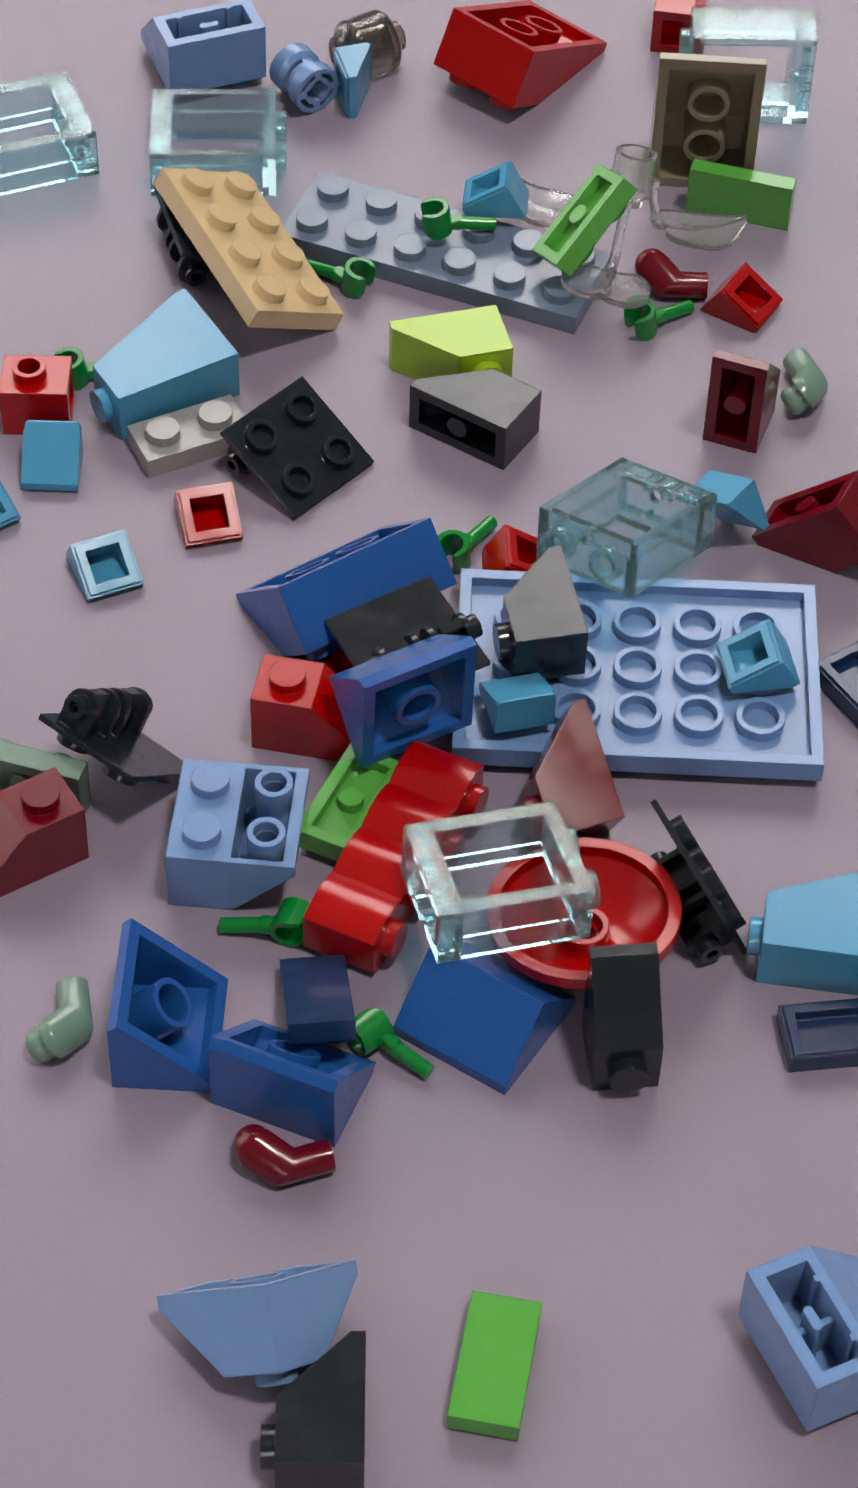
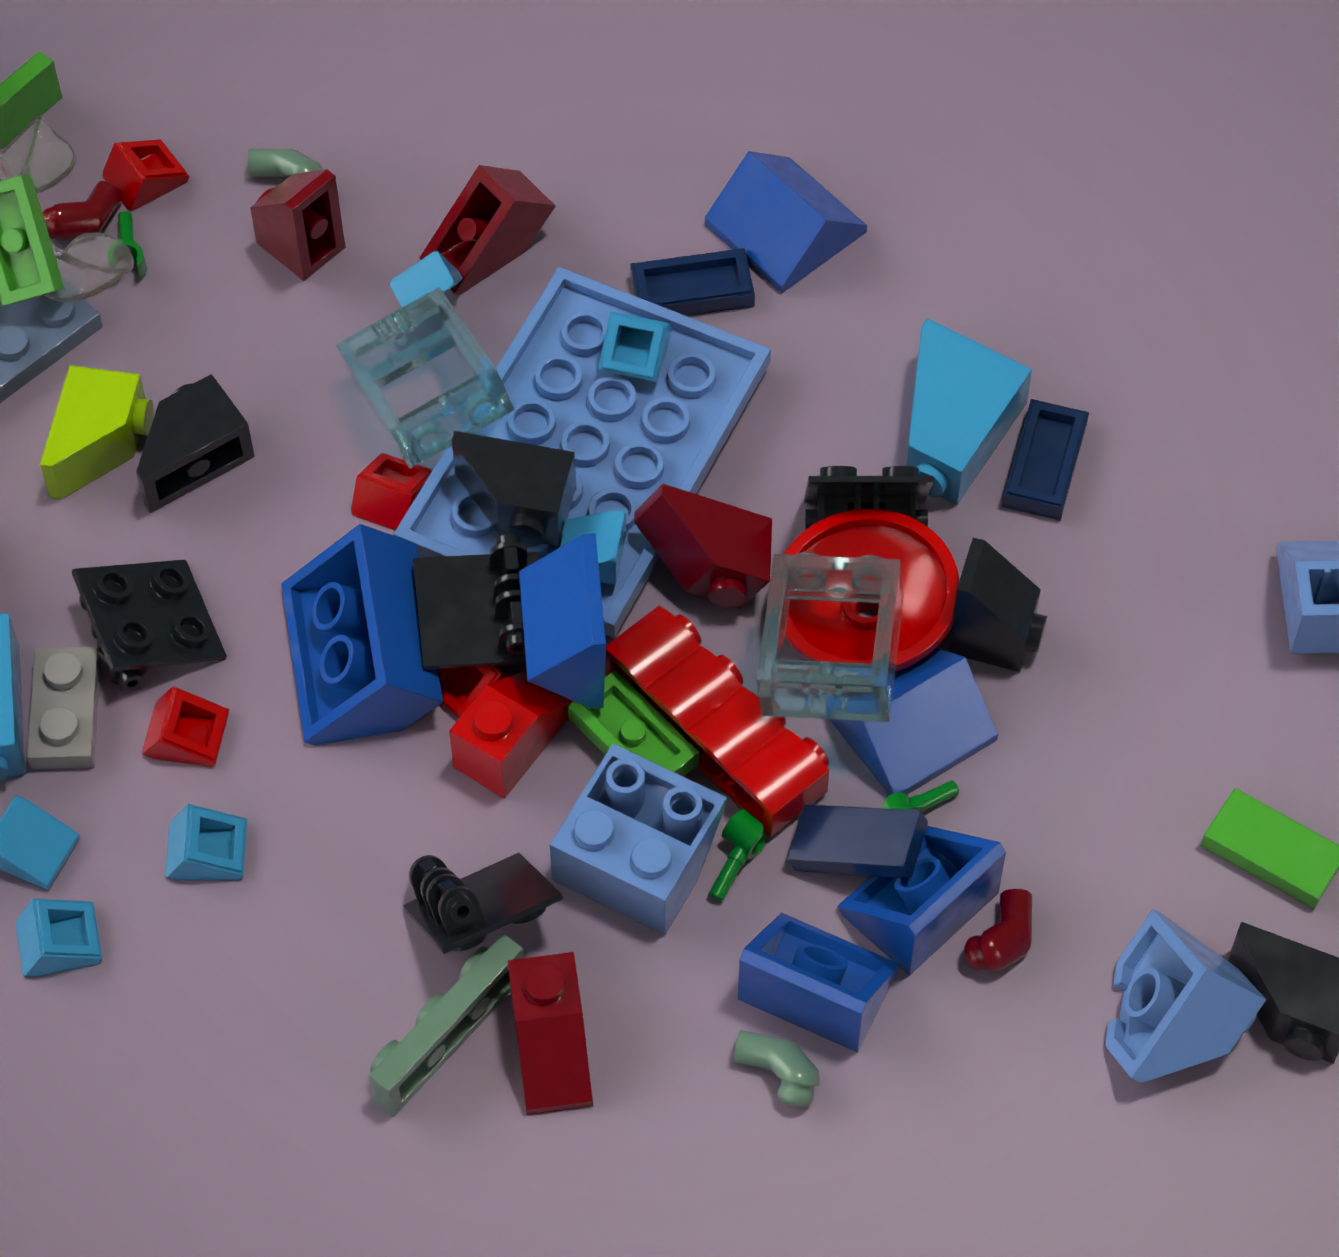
camera: 65 degrees left, 10 degrees up
green hand [438,516,498,573] -> none

